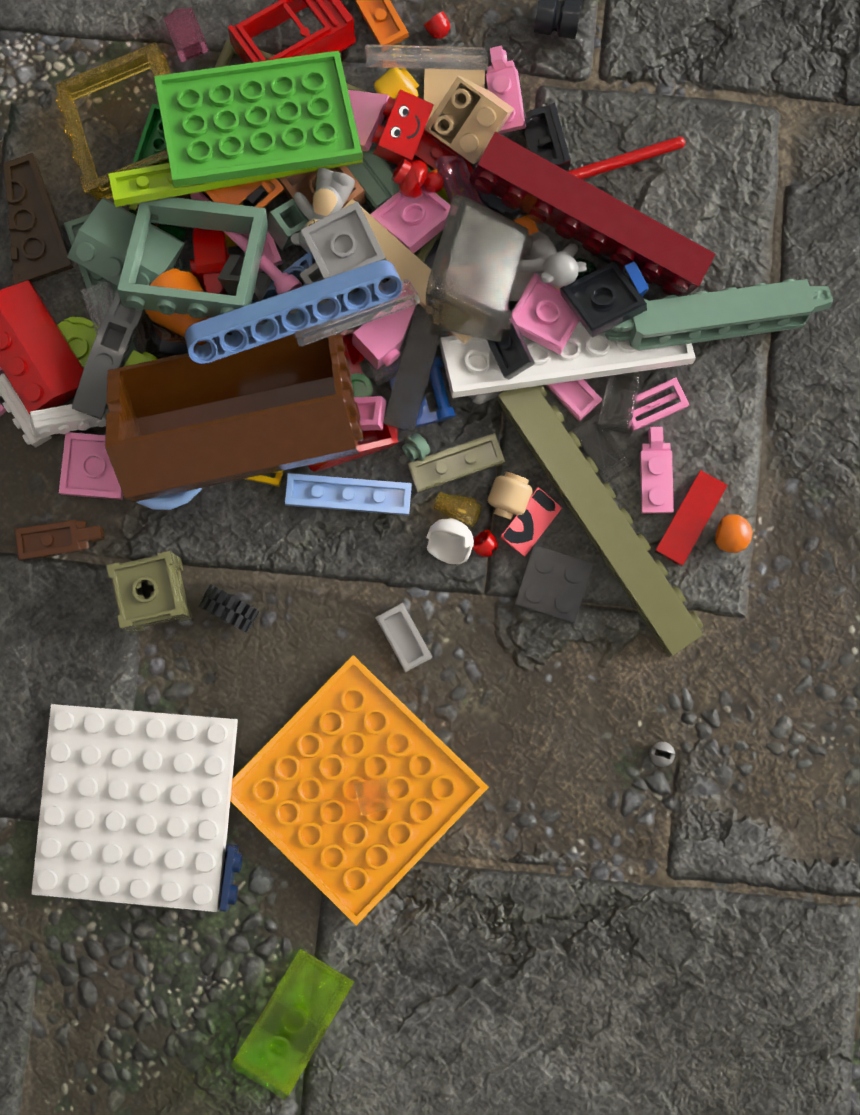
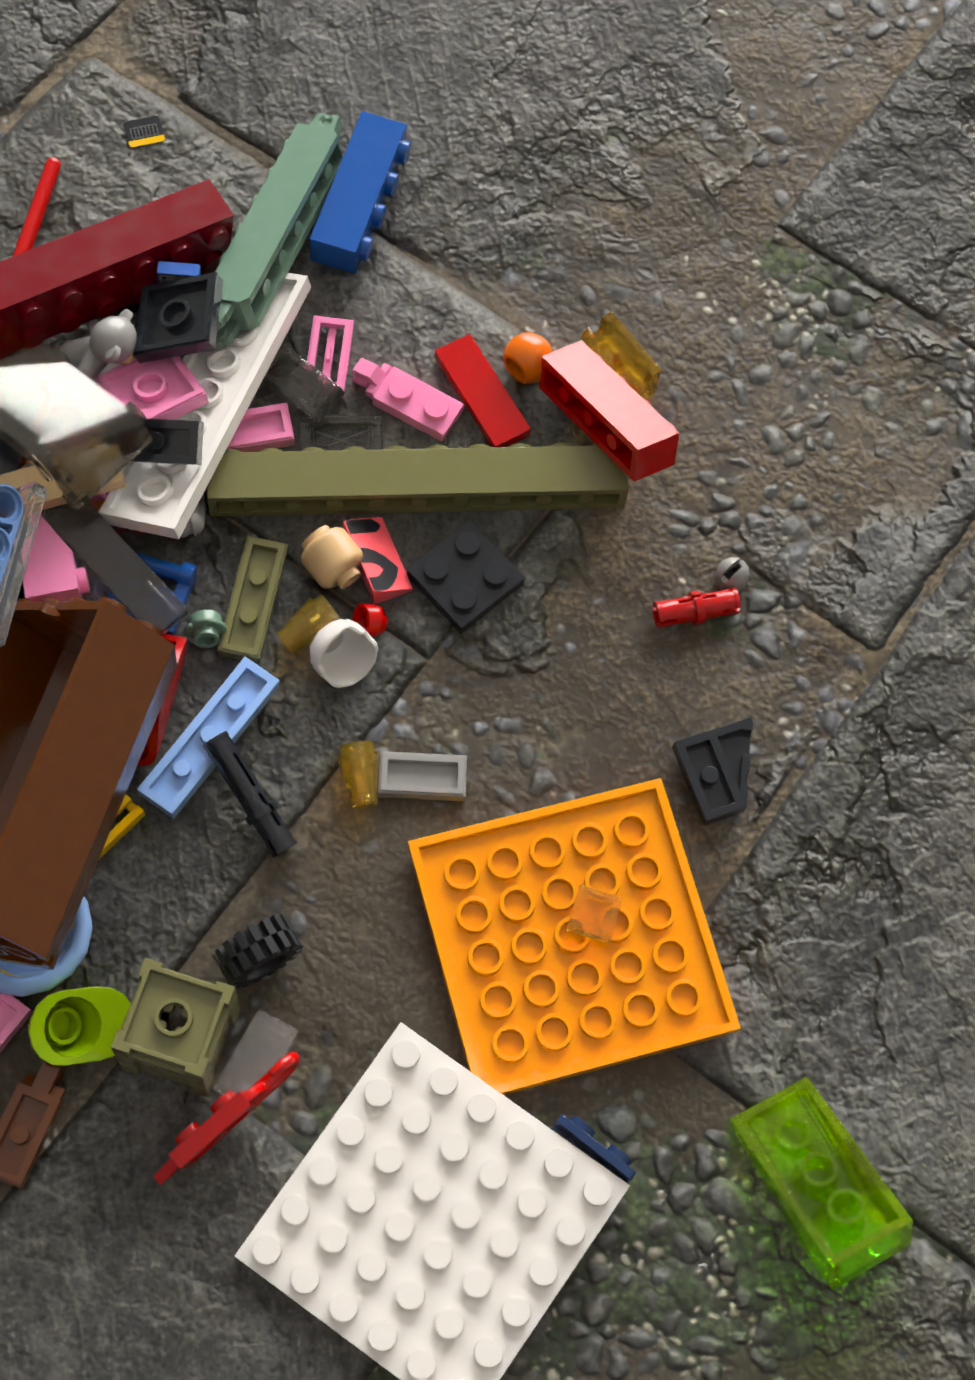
camera: 70 degrees left, 15 degrees down
none -> lime piece [28,986,131,1066]
none -> black sticker [124,115,165,148]
none -> red plate [153,1051,300,1186]
none -> black pin [203,731,298,858]
none -> clear tile [212,1009,299,1114]
none -> blue brick [310,111,411,274]
none -> clear yellow cone [336,741,379,807]
none -> brick [539,340,679,482]
none -> clear yellow hinge [581,311,661,399]
none -> red pin [652,587,741,628]
none -> black wing [672,717,753,826]

